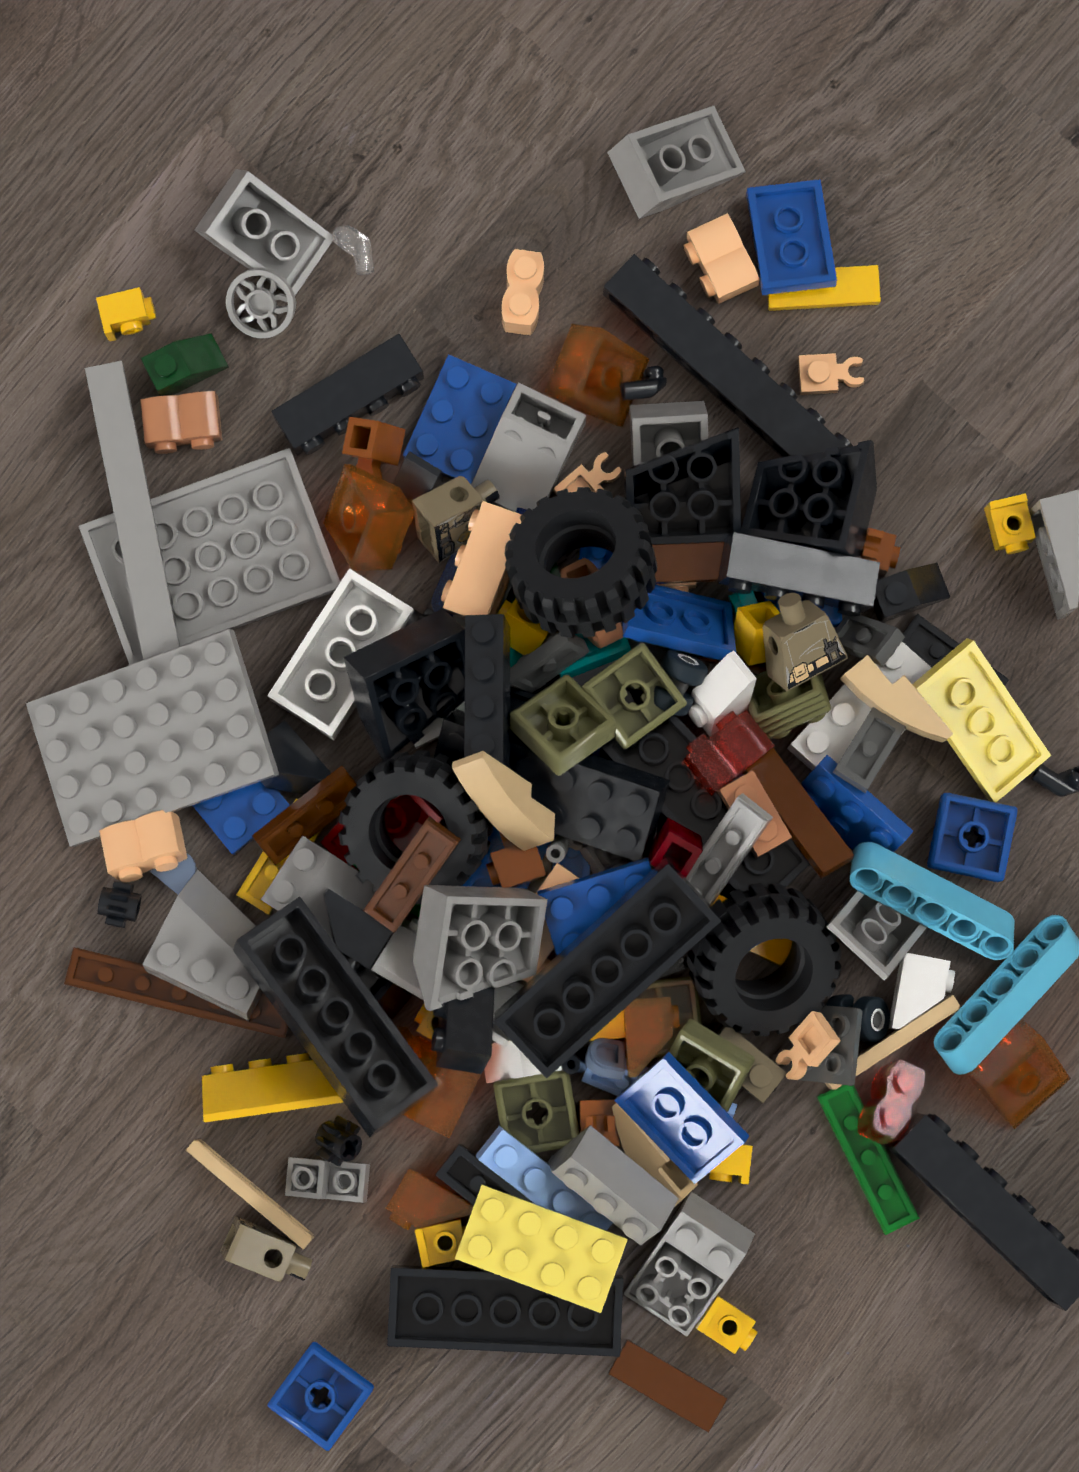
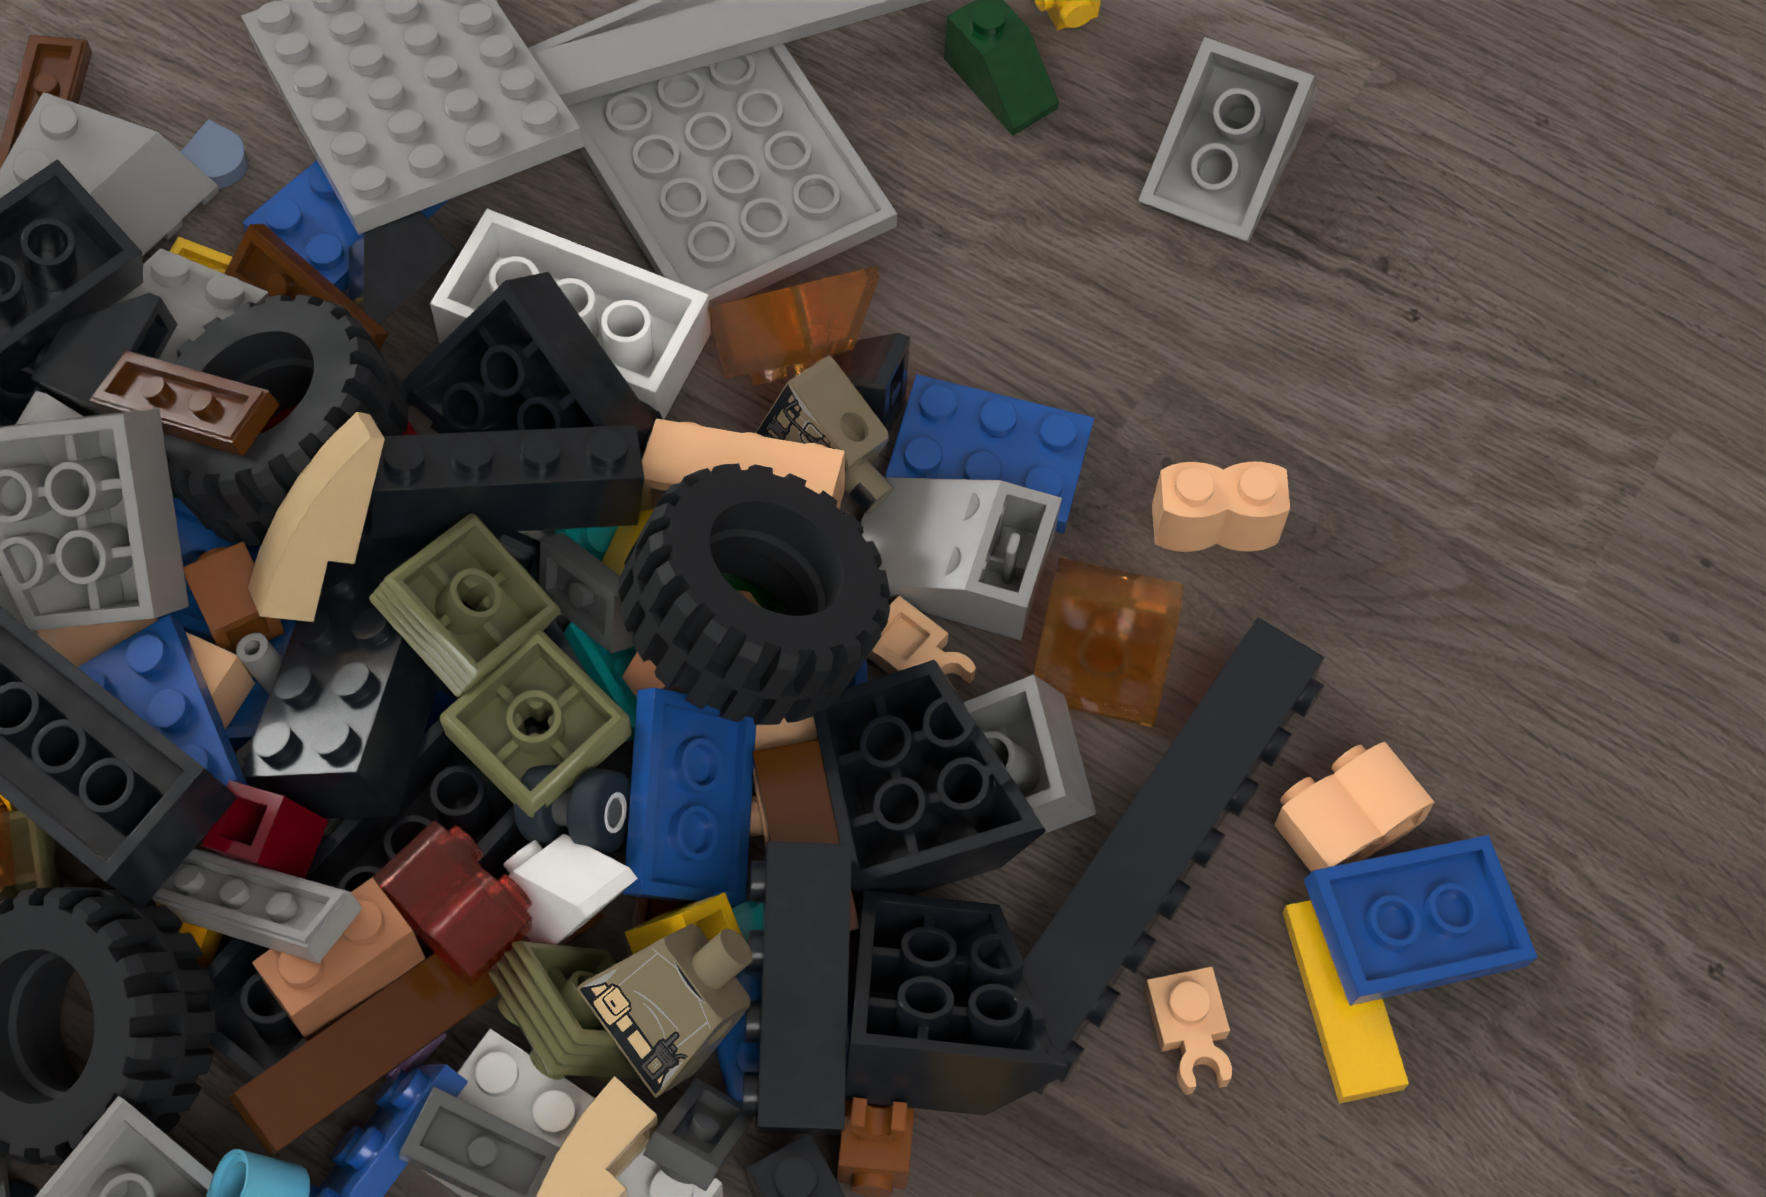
camera: 80 degrees right, 20 degrees down
black gear [97,880,142,928] -> none
light nougat brick [99,810,187,882] -> none
nougat brick [141,391,222,454] -> none
light grey wheel [226,268,296,338] -> none
black brick [271,334,424,456] -> none
clear arm [332,225,374,275] -> none
dark orange brick [342,417,406,489] -> none
light grey slope [607,106,746,219] -> none
black arm [620,366,667,401] -> none

